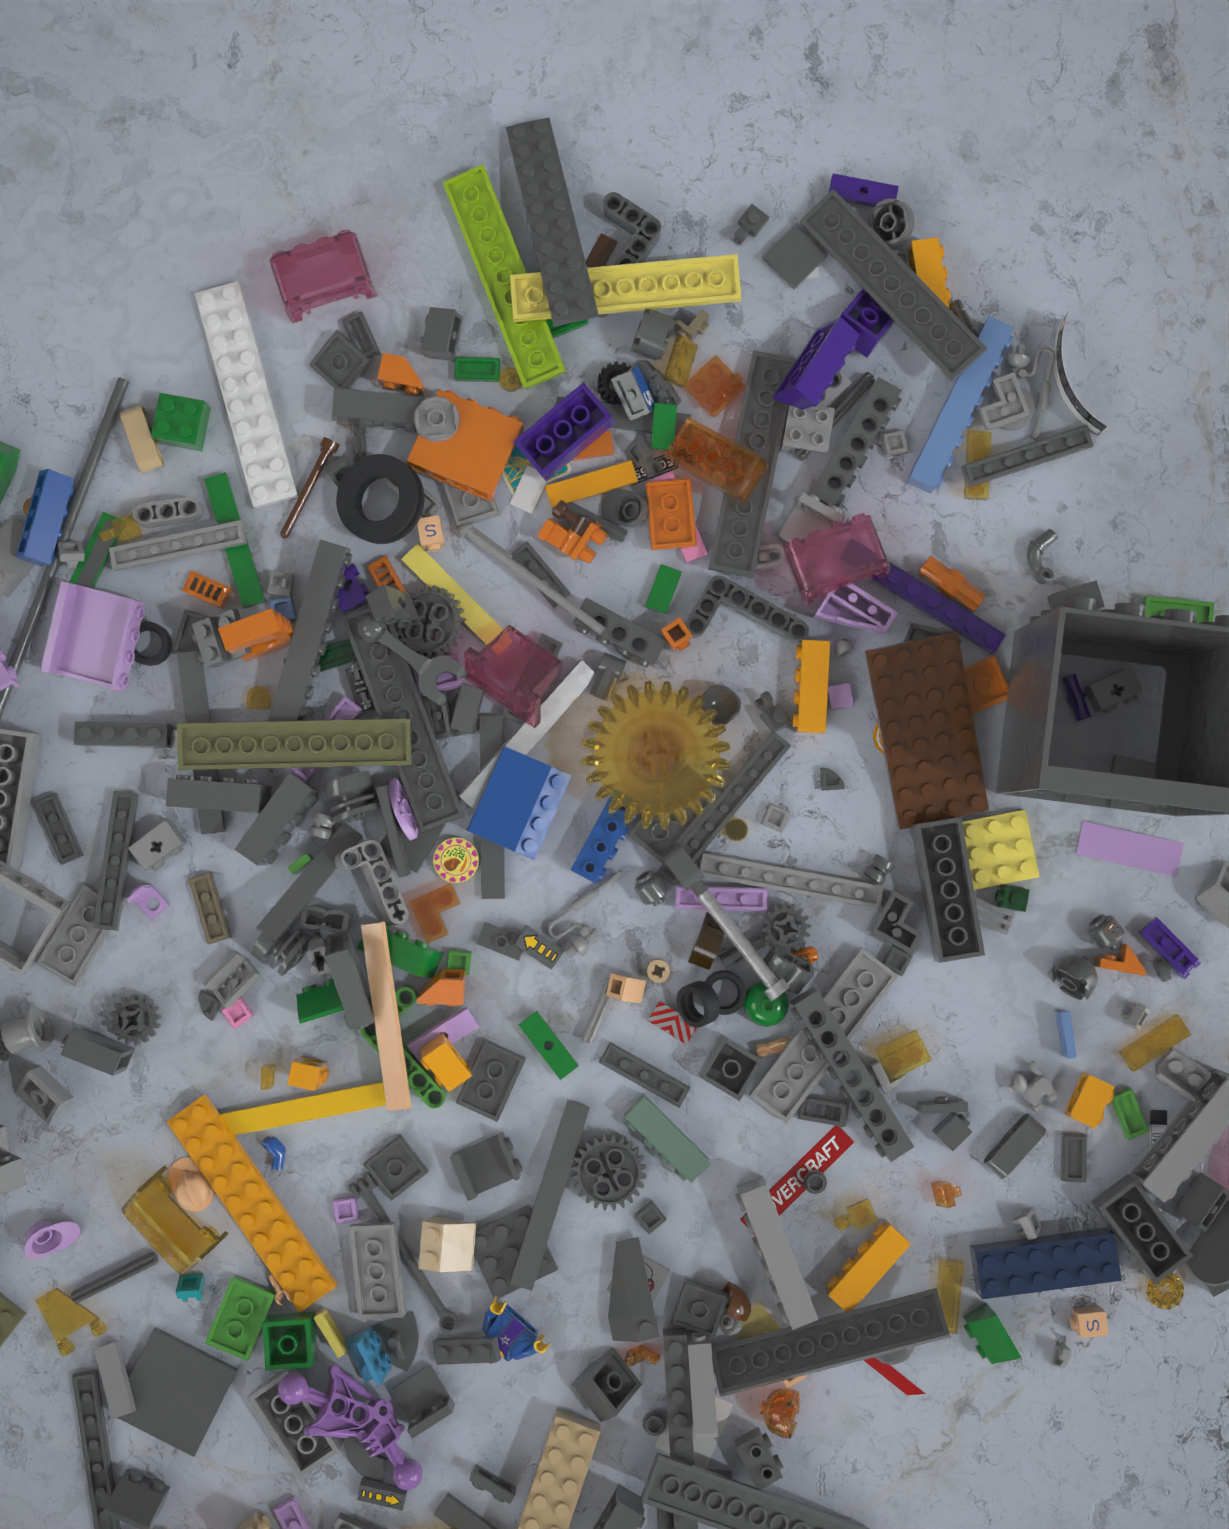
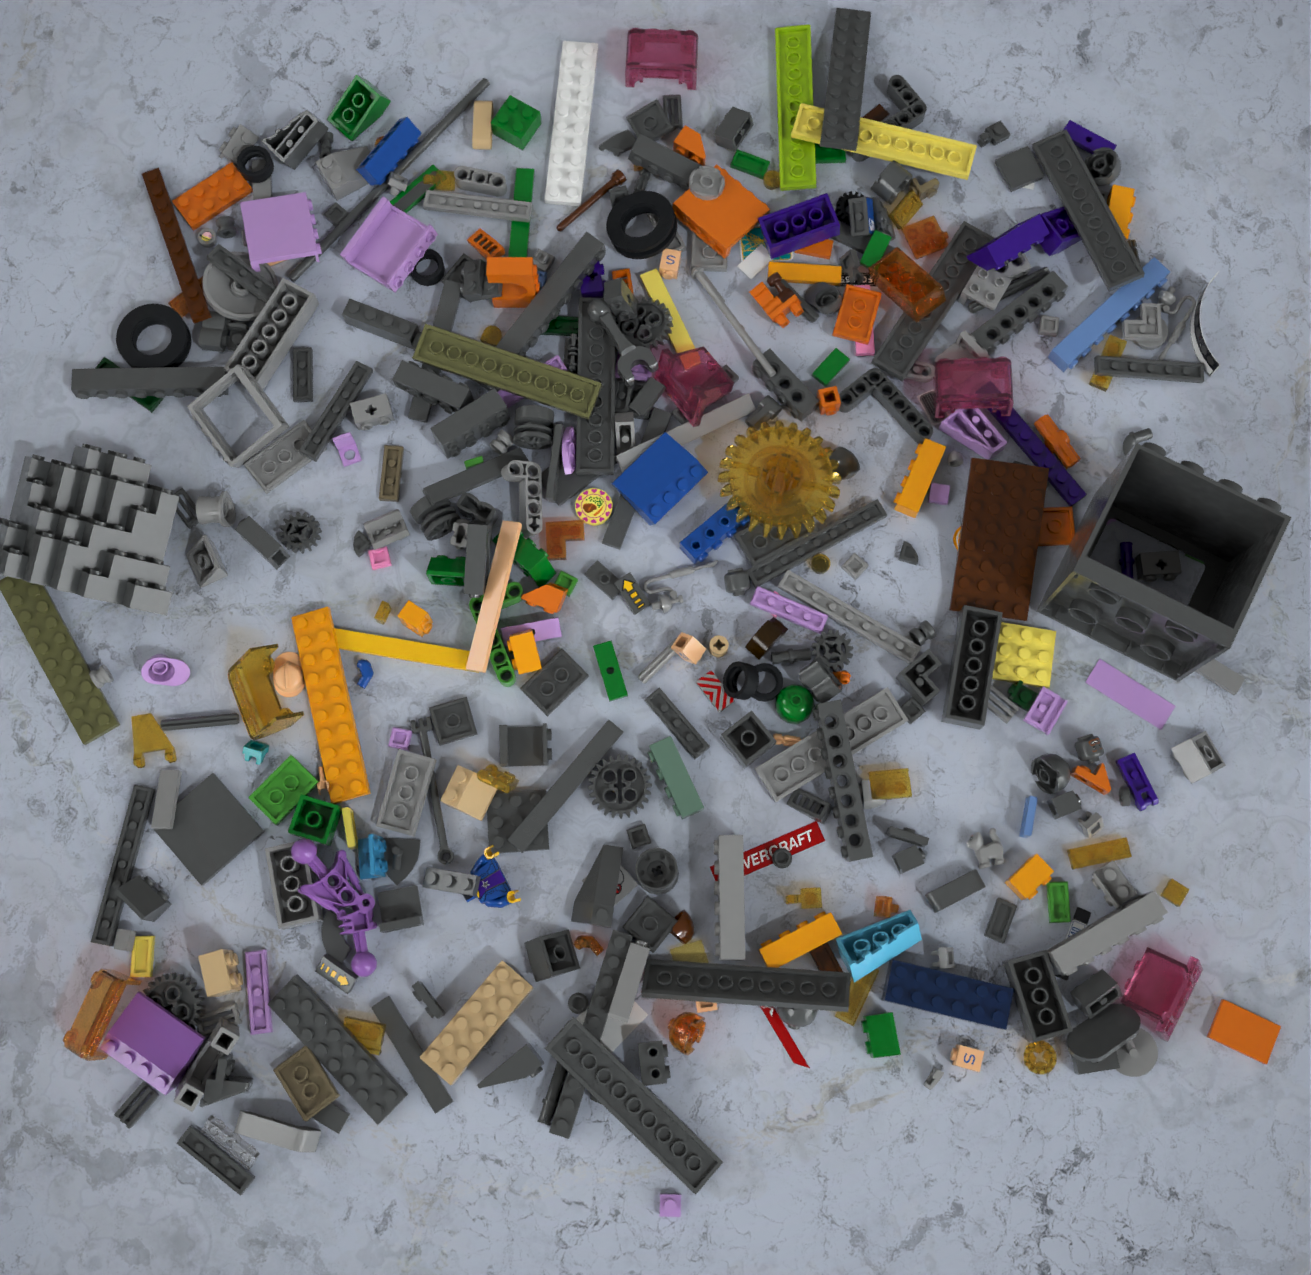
camera: 20 degrees right, 10 degrees down
dark grey tile [511,541,571,608] -> none
flat silver piece [660,842,789,1001] -> none
light grey plate [720,1312,742,1335] -> none
dark grey plate [755,691,792,734] -> none
none -> dark grey tile [323,202,349,227]
none -> clear yellow plate [477,764,519,794]
none -> dark grey slope [599,129,636,156]
none -> light grey slope [615,412,635,455]
none -> dark grey wheel [635,847,679,895]
none -> reddish brown tile [809,942,843,972]
none -> medium azure wedge [836,910,922,983]
none -> sticker [916,388,949,426]
none -> lavender plate [1023,686,1068,735]
none -> dark grey brick [1047,790,1082,819]

